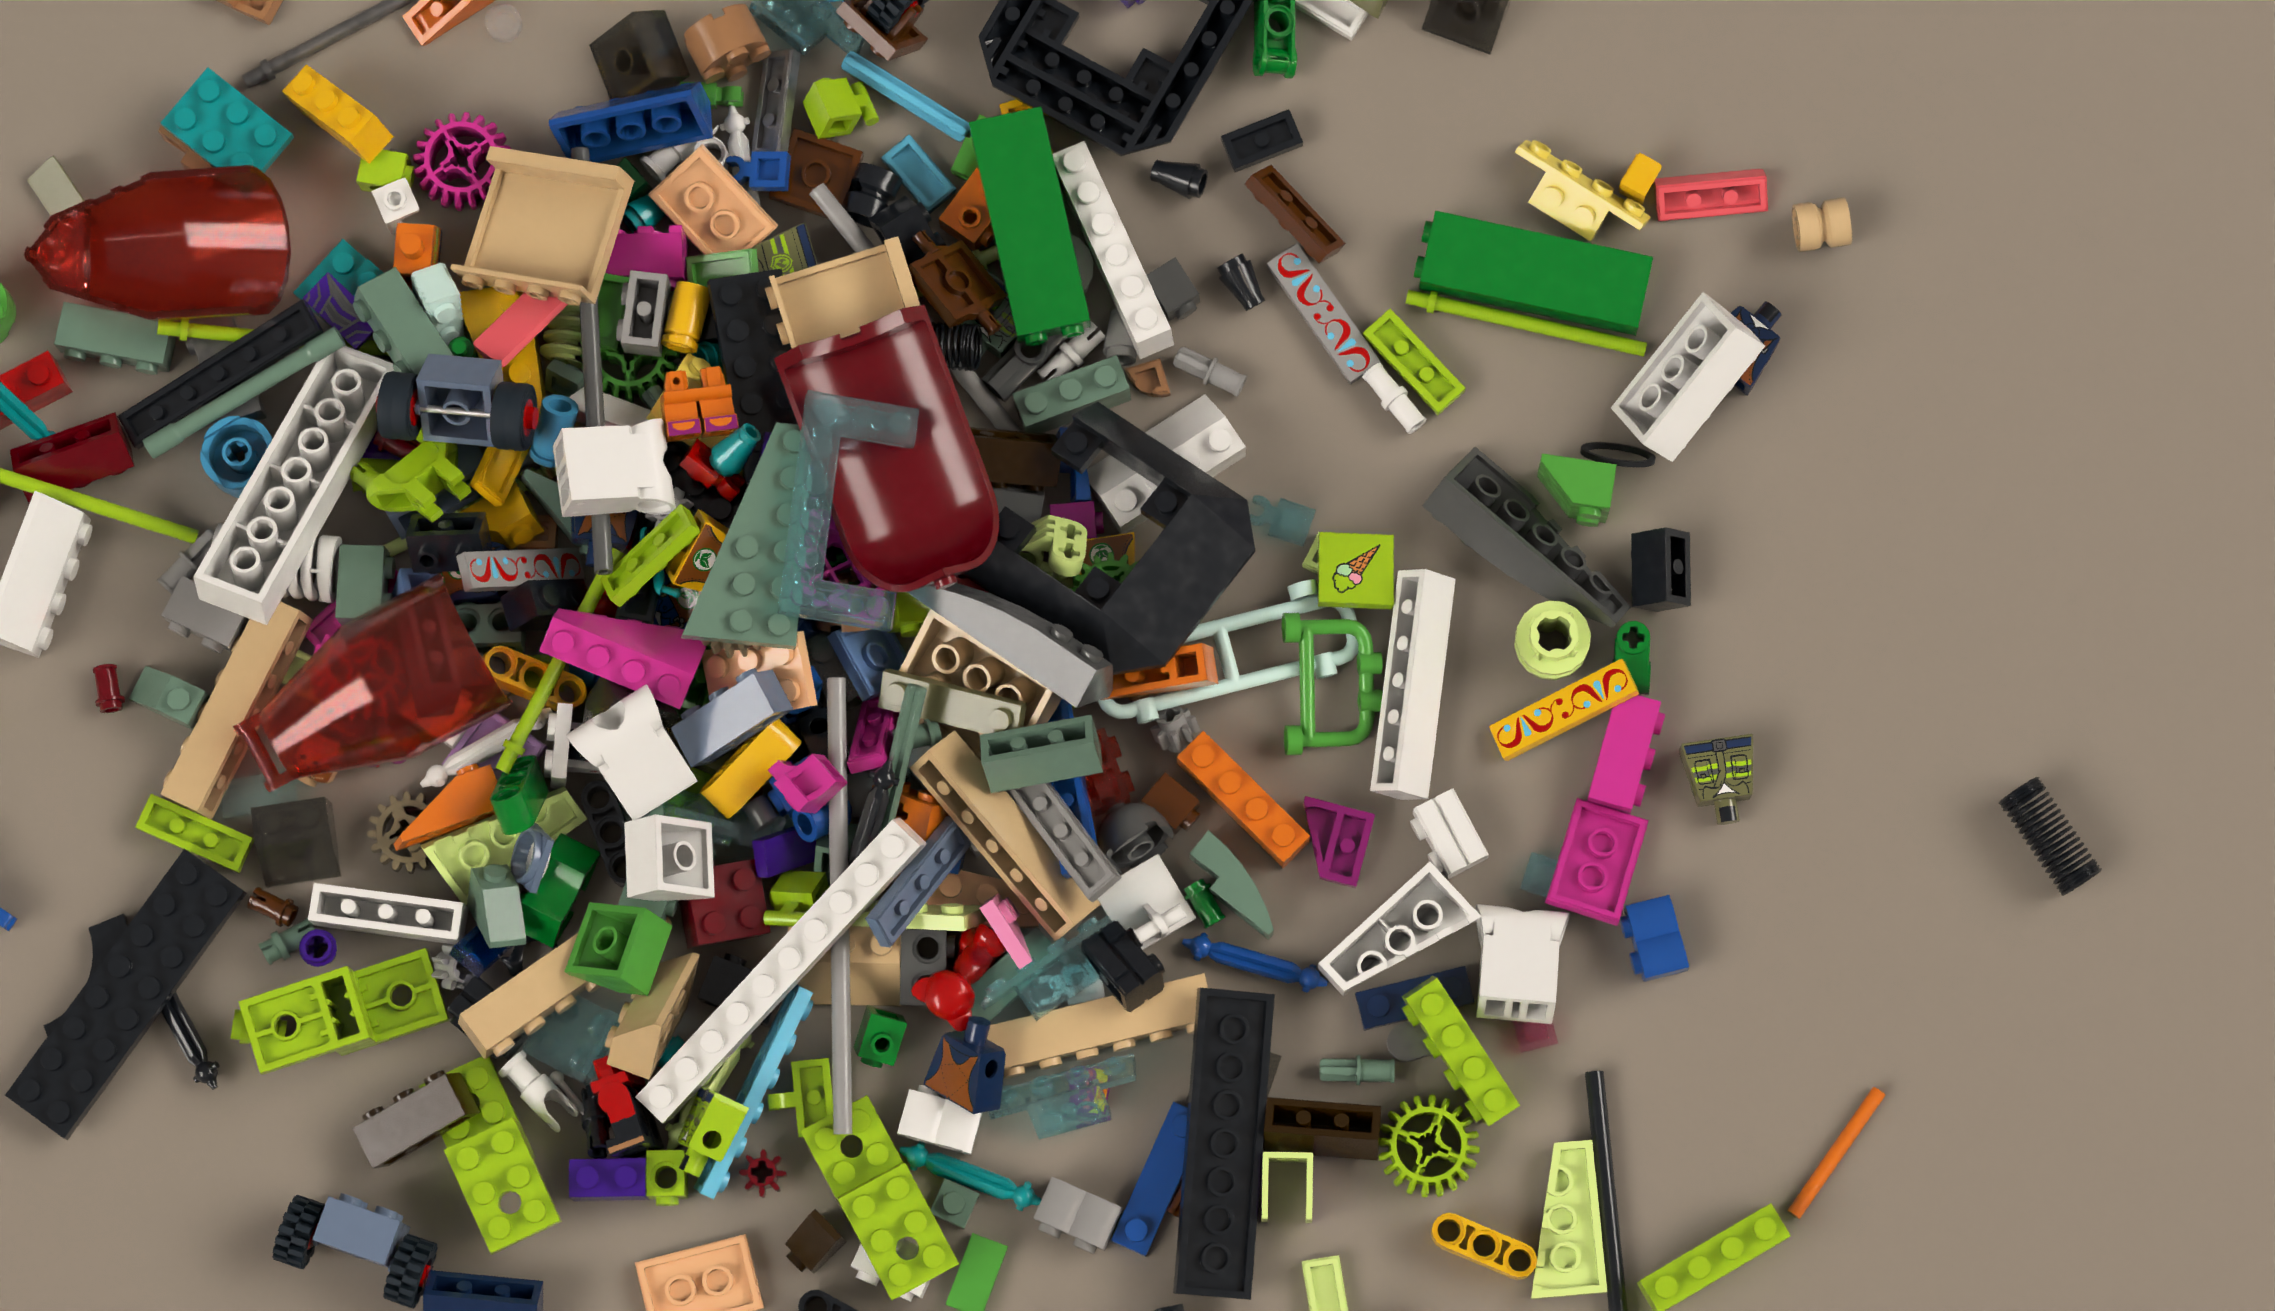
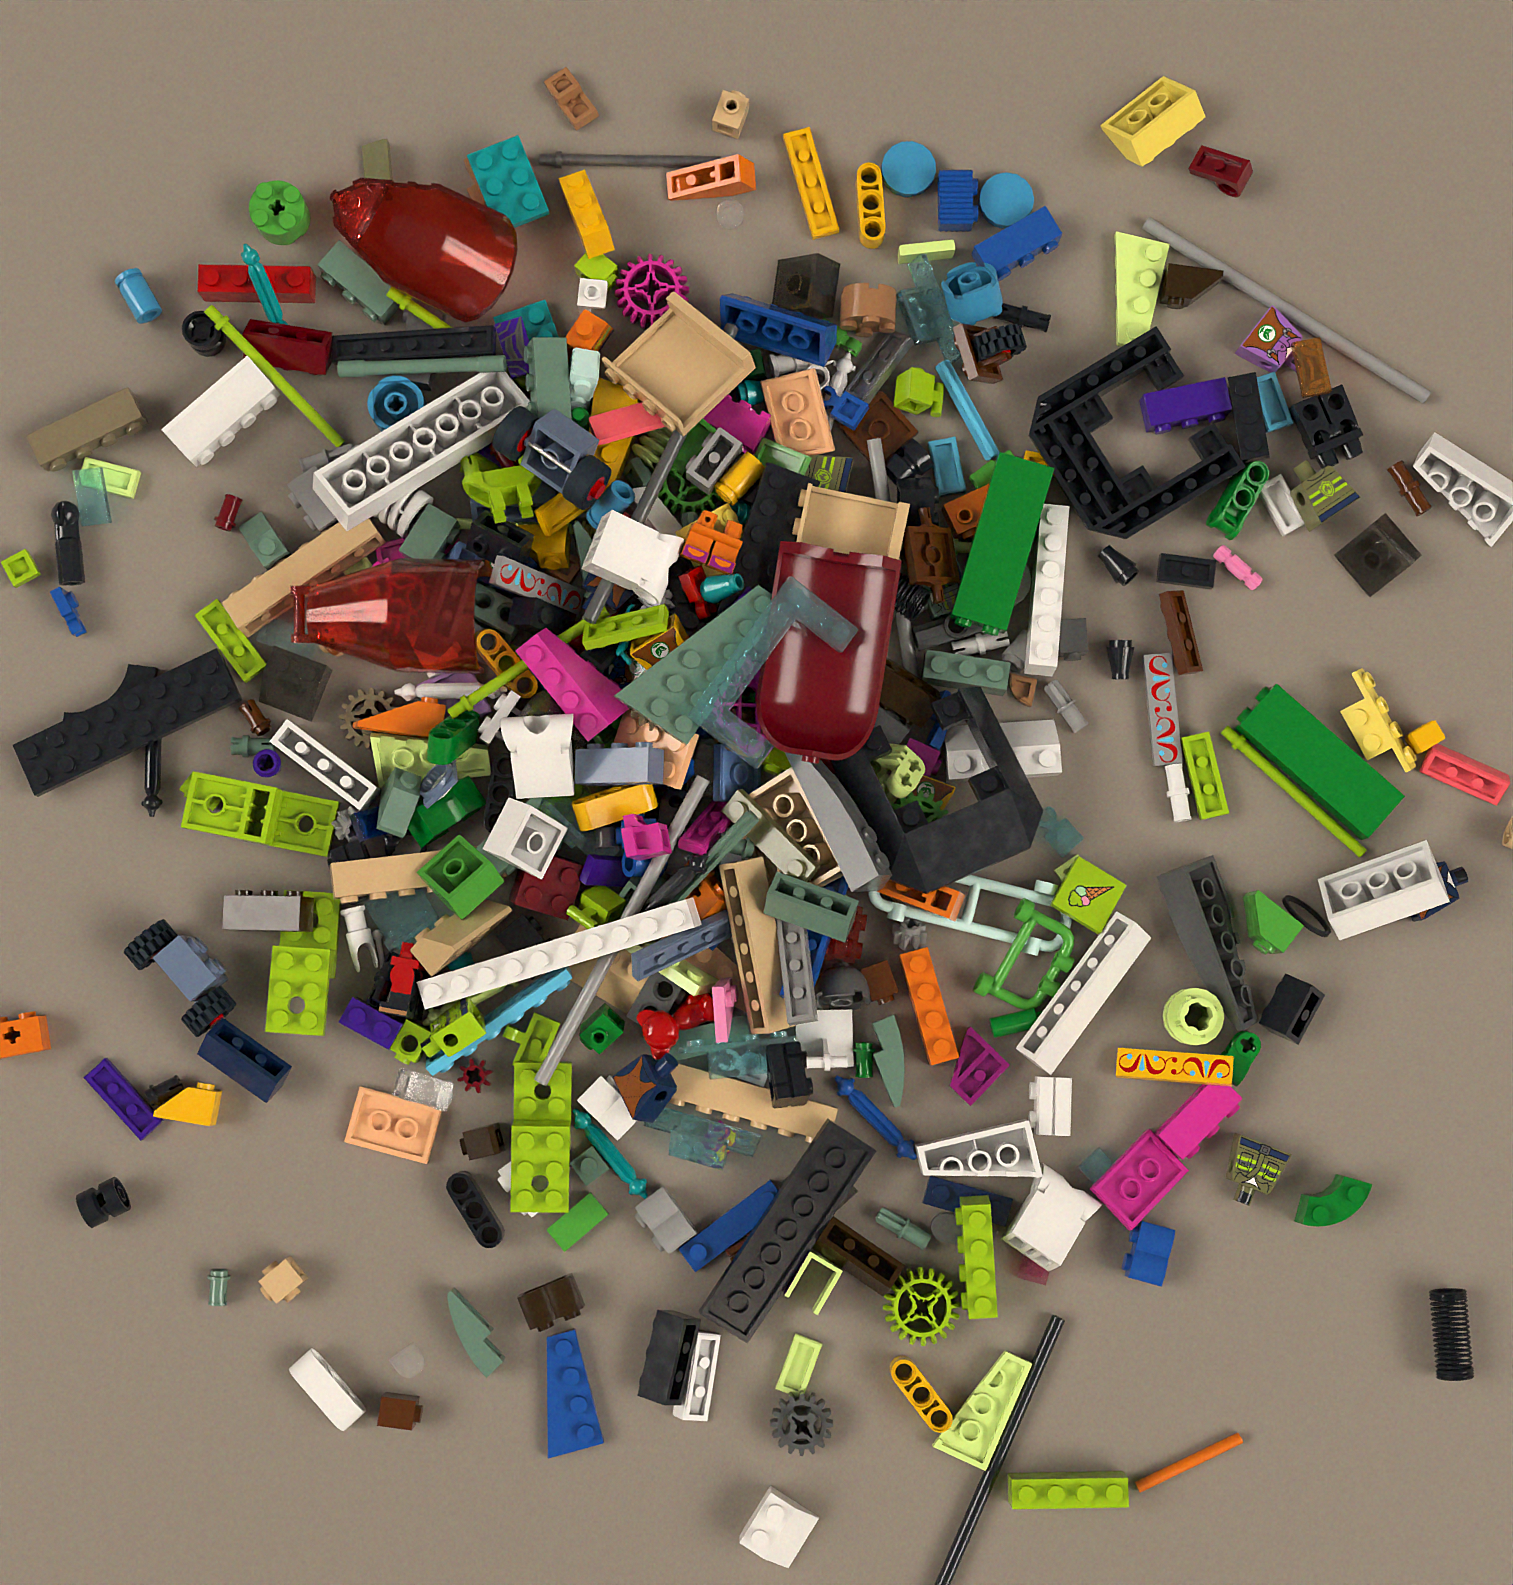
camera: 20 degrees right, 5 degrees up
none -> clear brick [392,1067,454,1112]
none -> green cylinder [989,1008,1043,1038]
none -> bright pink axle [1213,545,1263,590]
none -> green brick [1294,1174,1373,1227]

